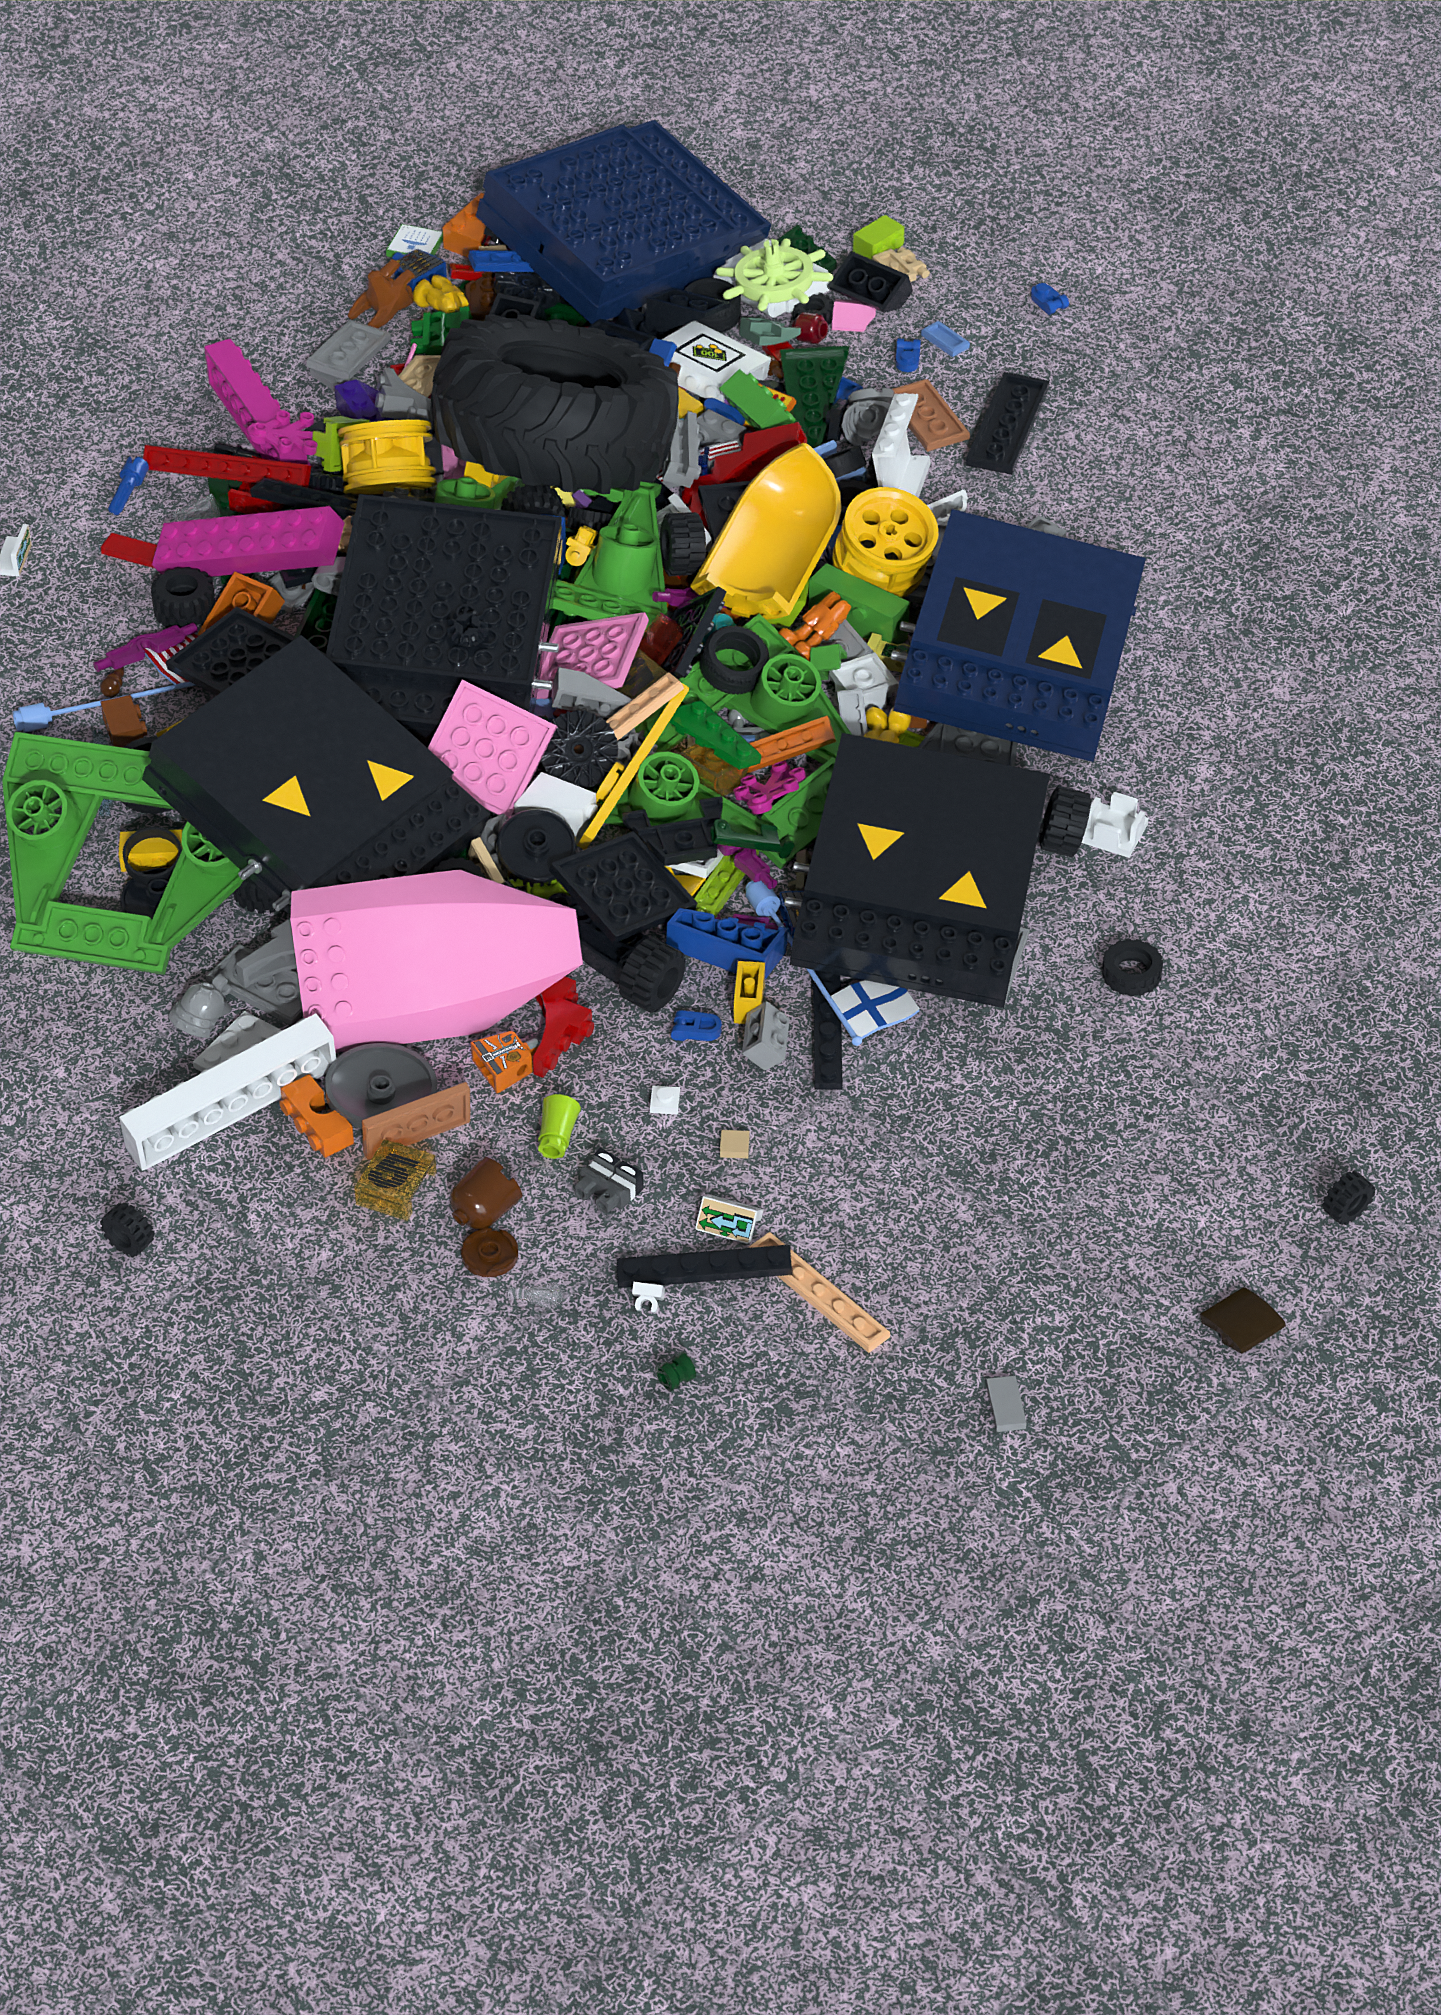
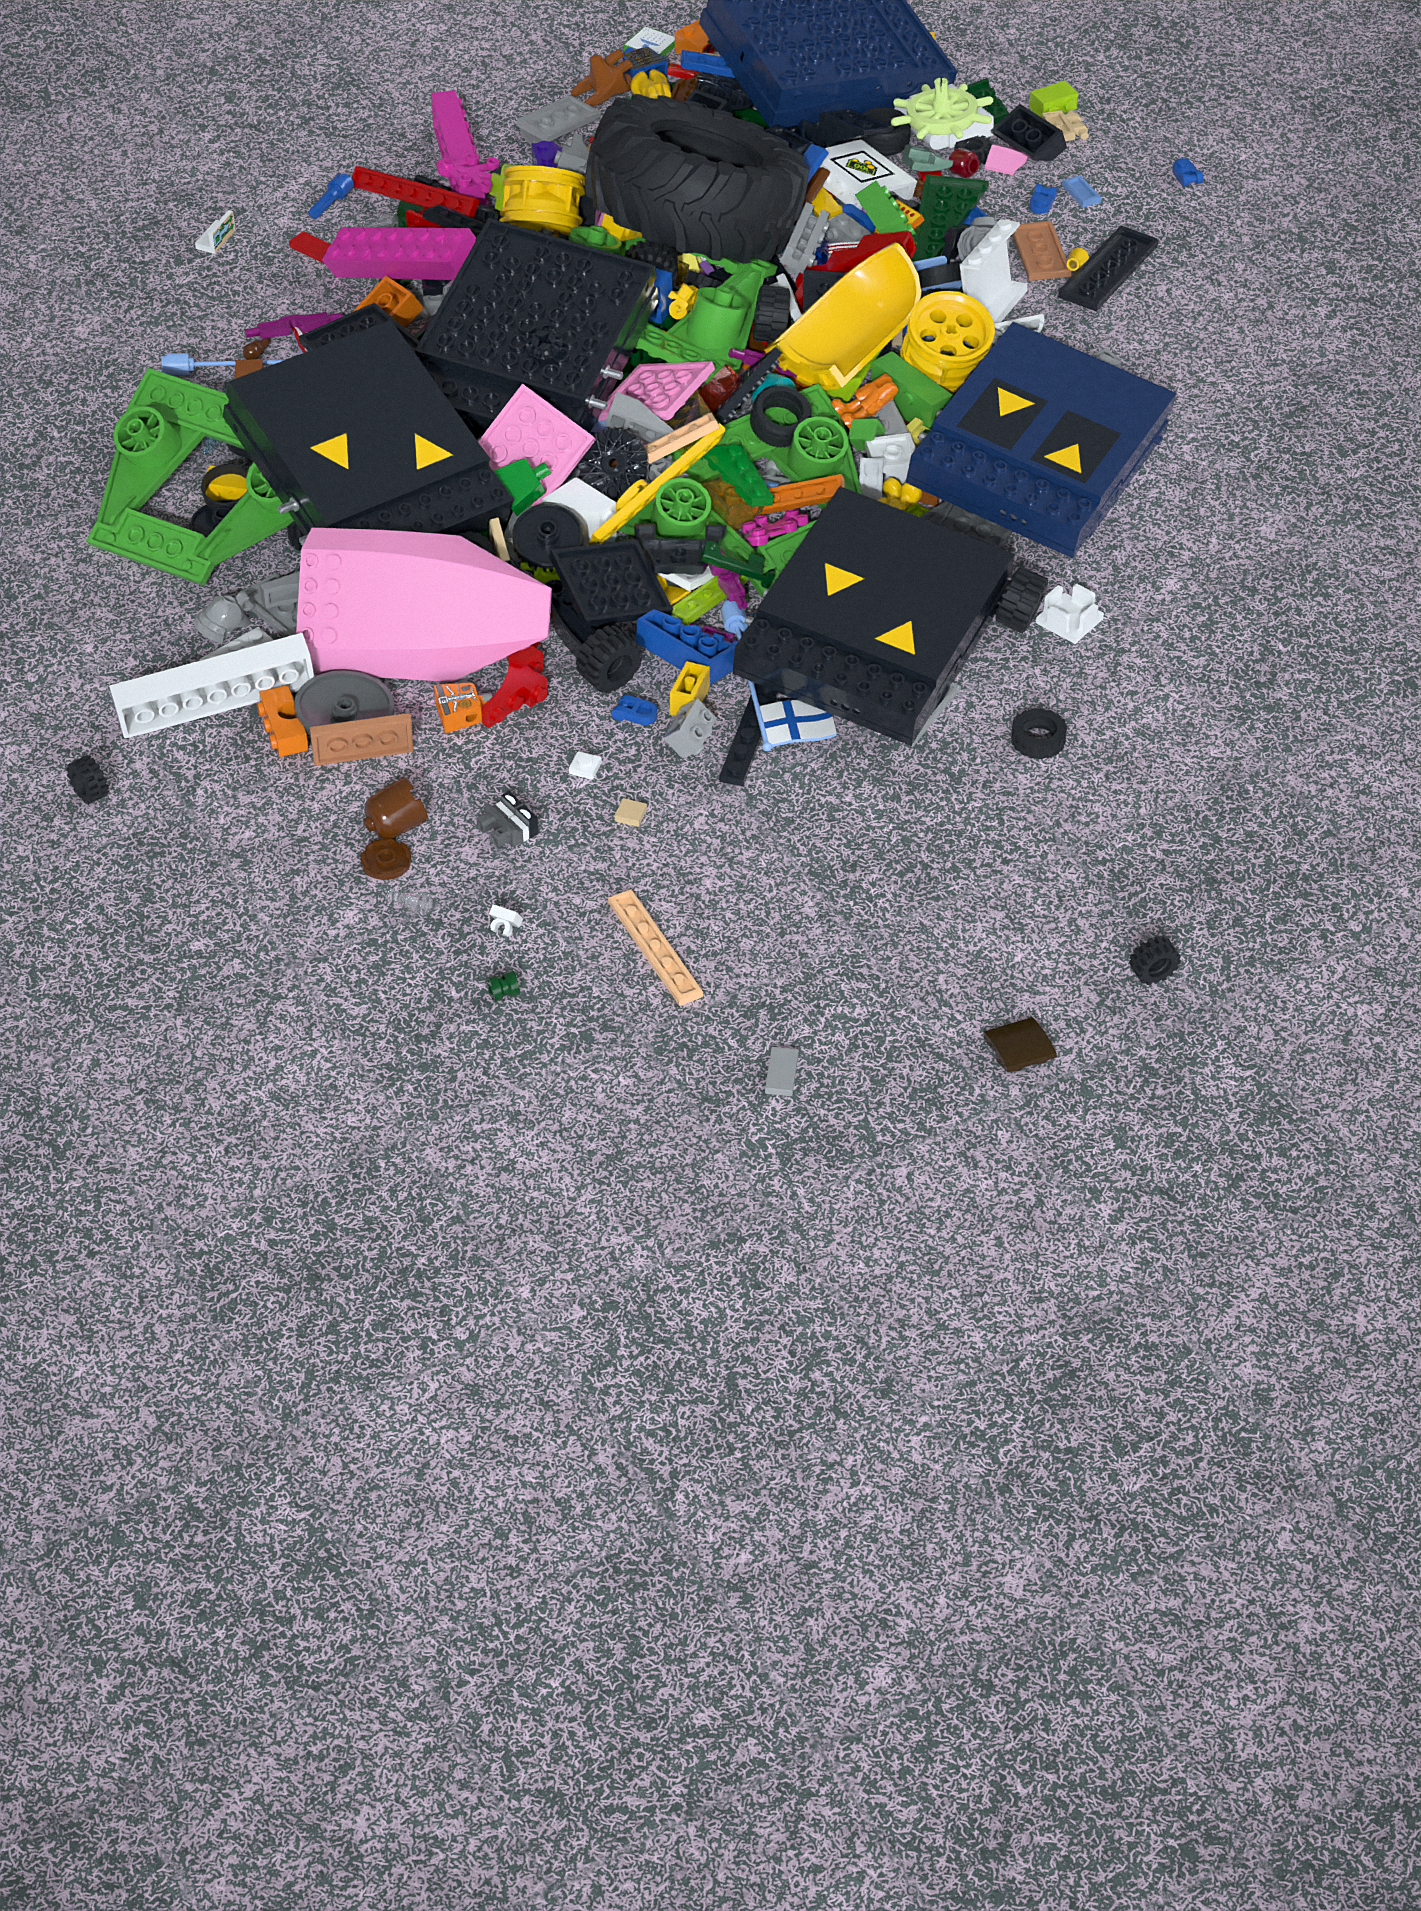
camera: 15 degrees right, 0 degrees up
black tyre [151,567,216,628] -> none
clear yellow panel [354,1139,437,1221] -> none
lime plant [538,1094,581,1159] -> none
black plate [617,1245,792,1288] -> none
panel [695,1195,764,1244] -> none
none -> green torso [494,459,551,516]
none -> yellow cone [1067,248,1089,271]

